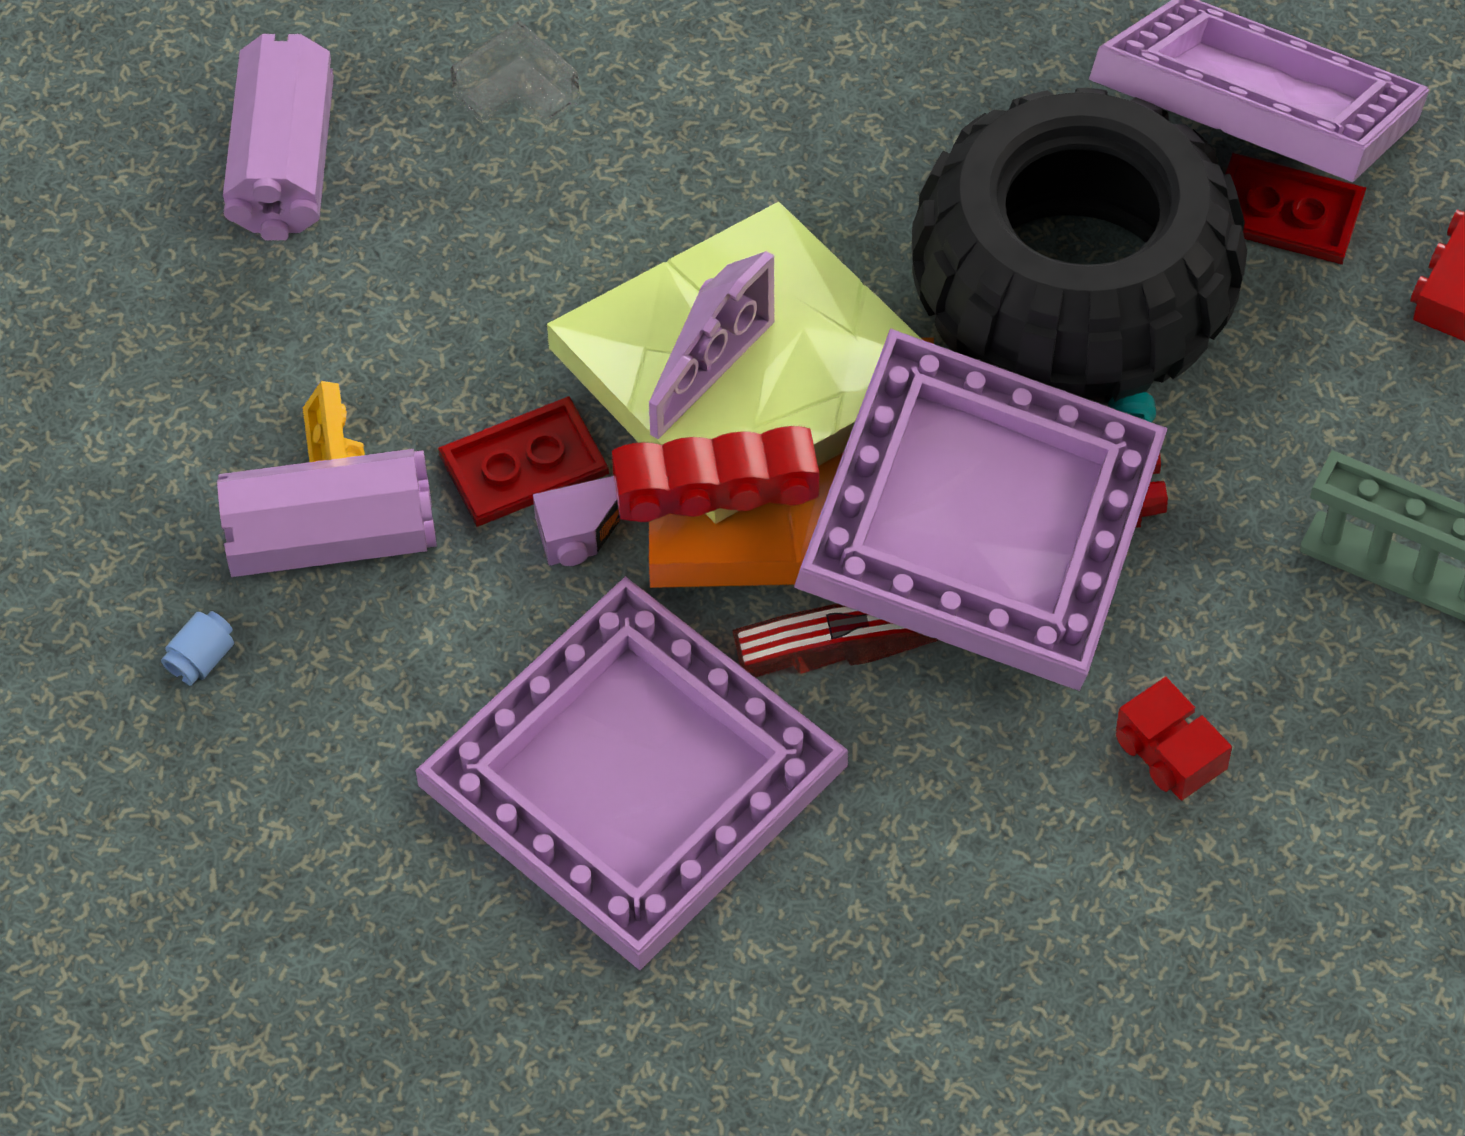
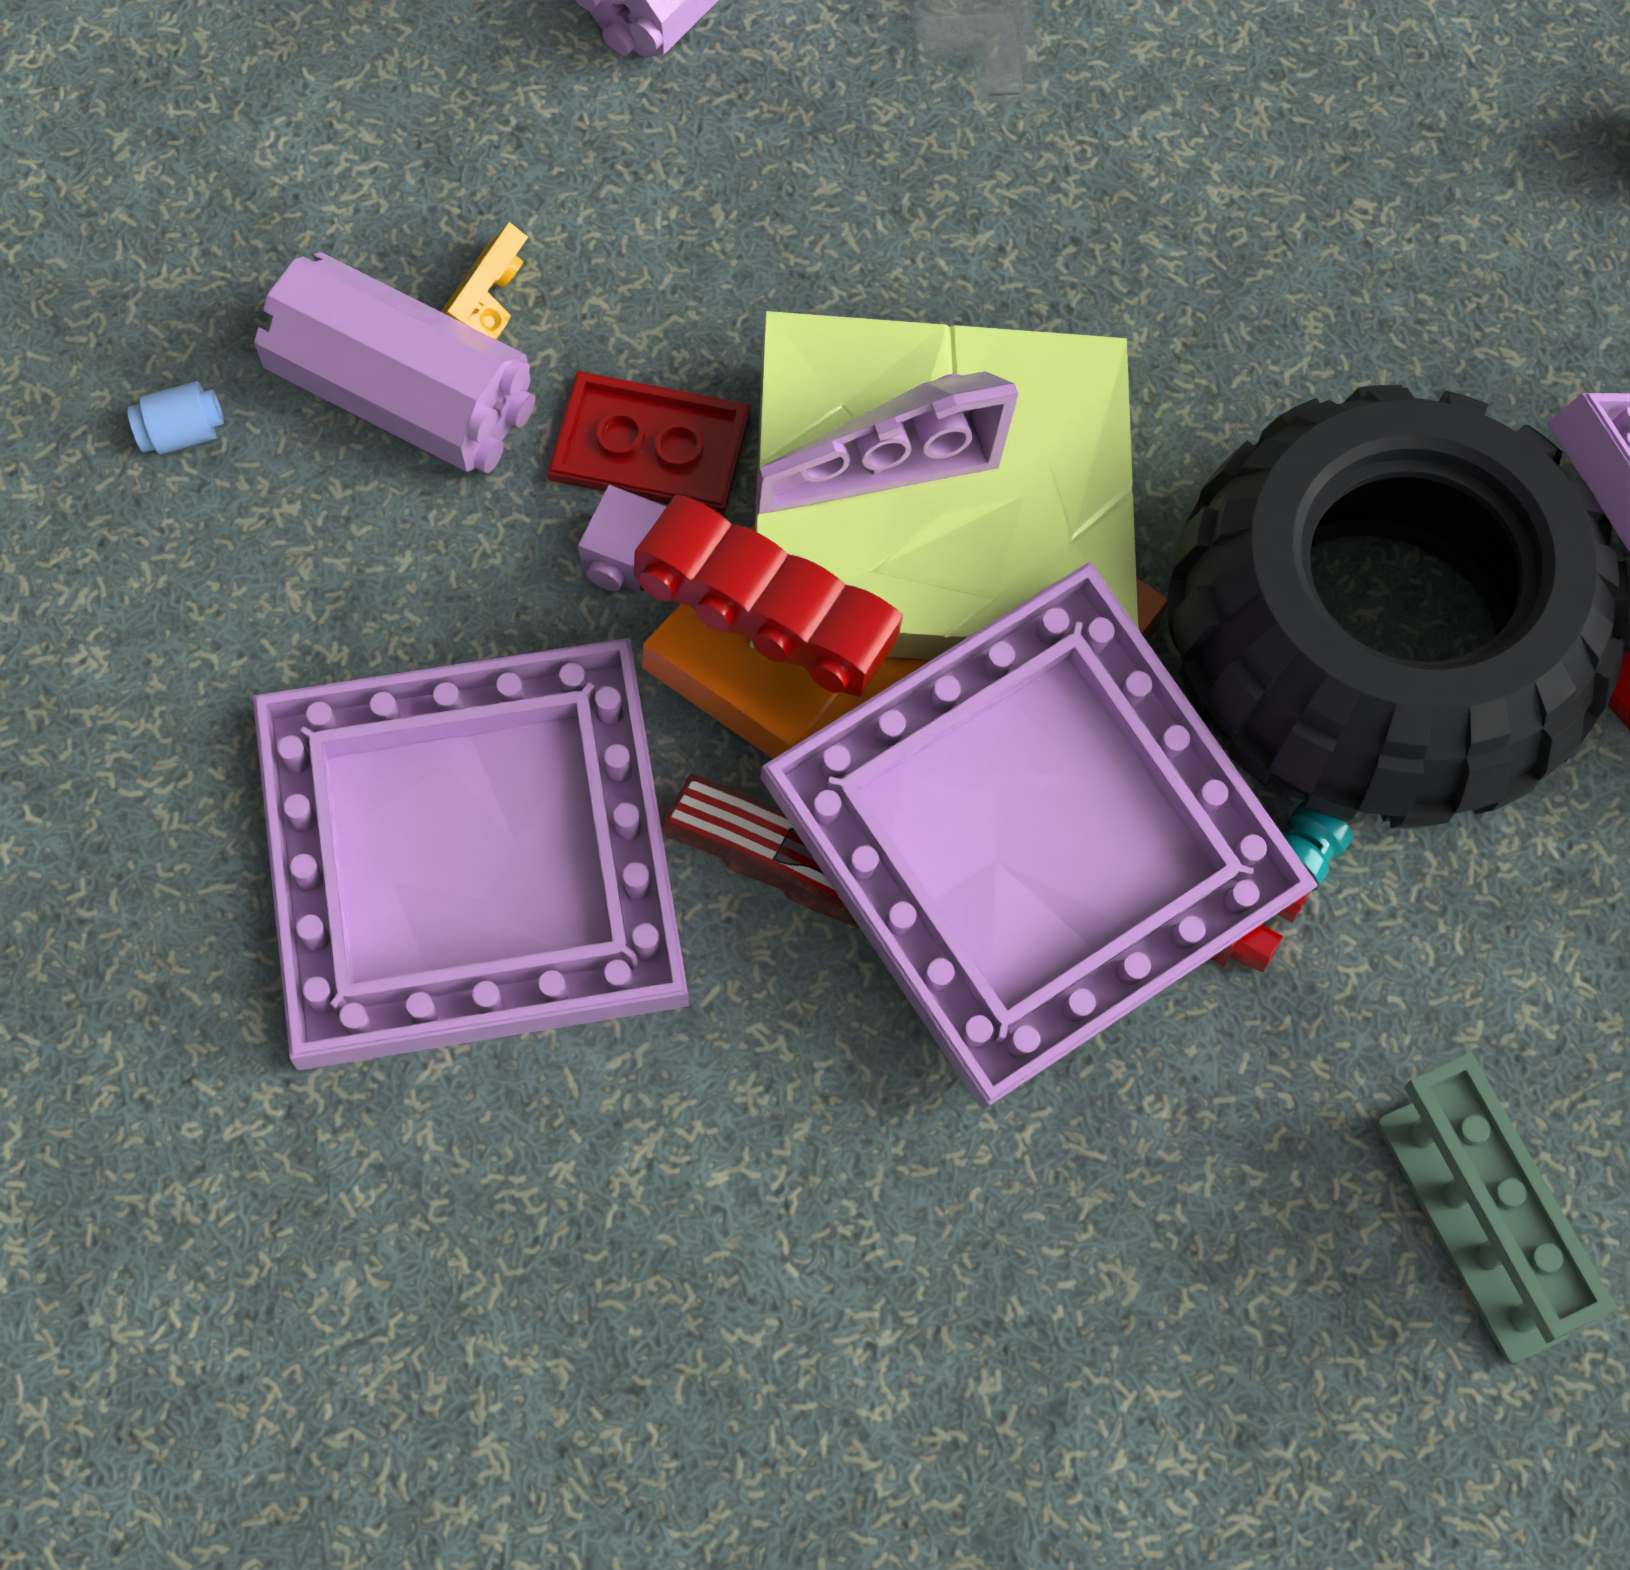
camera: 35 degrees right, 10 degrees up
red piece [1116,676,1232,801] -> none

